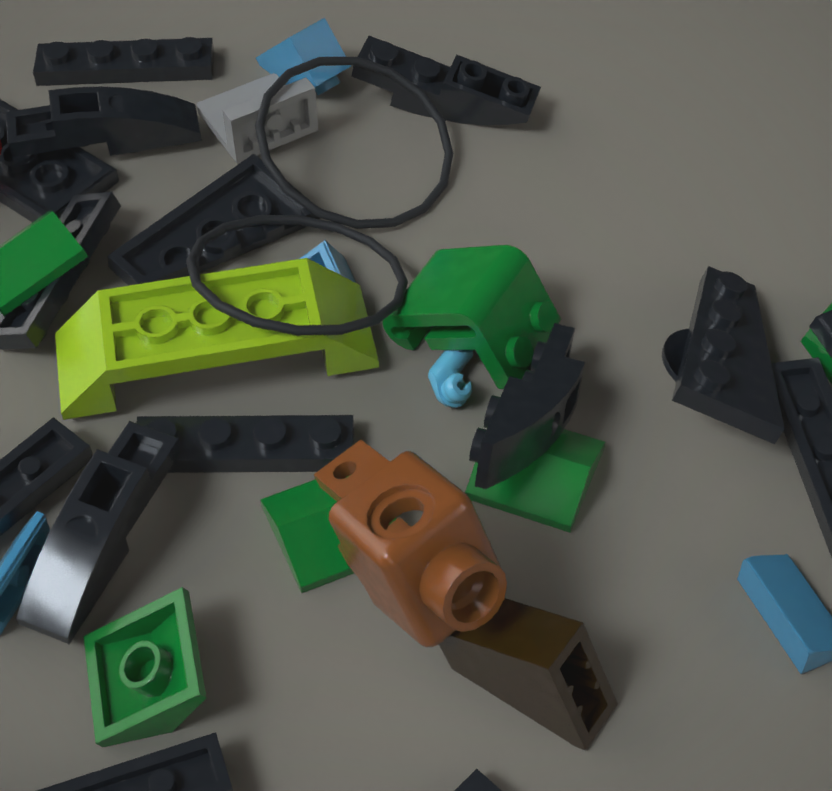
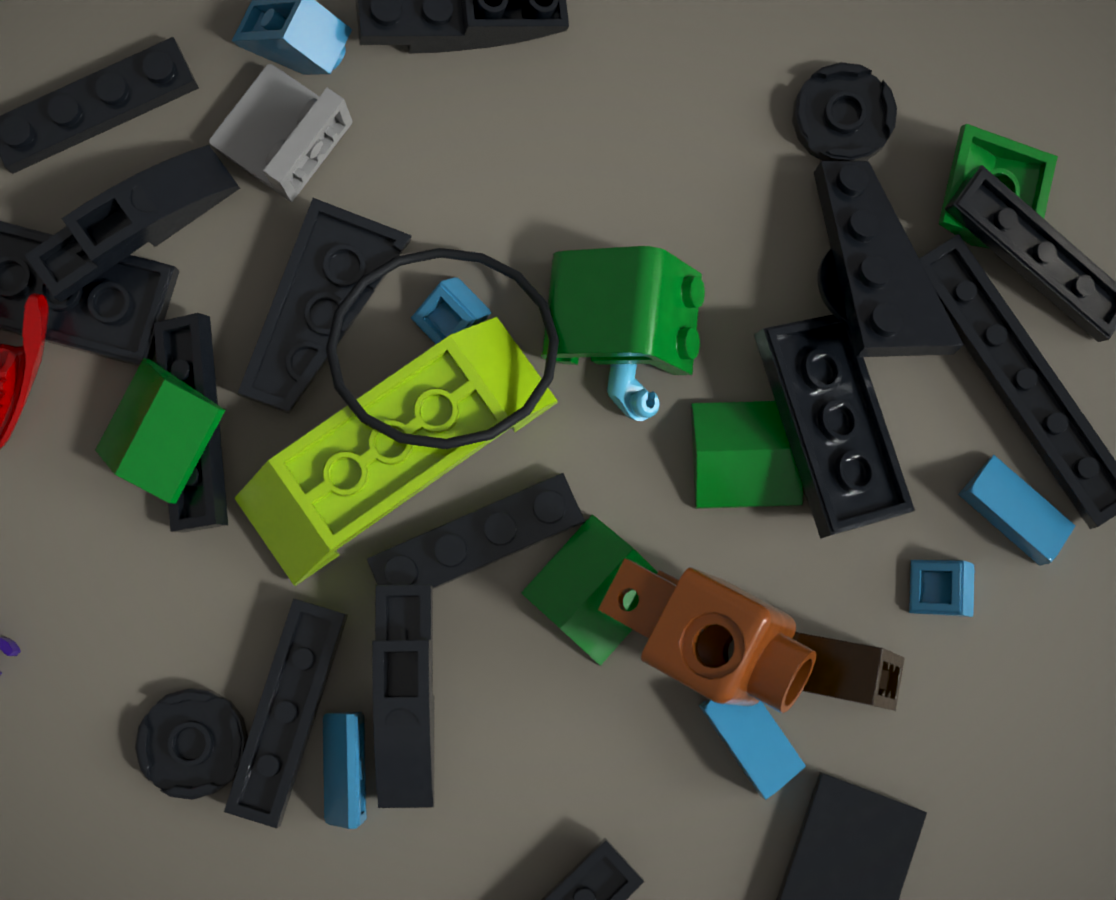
camera: 25 degrees left, 30 degrees up
green slope [83,587,207,747] -> none
black piece [255,57,454,229] -> none
black slope [469,323,585,489] -> none
none -> dark azure slope [698,699,806,800]
none -> black tile [754,314,915,539]
none -> black tile [792,62,897,161]
none -> dark azure slope [909,560,975,617]

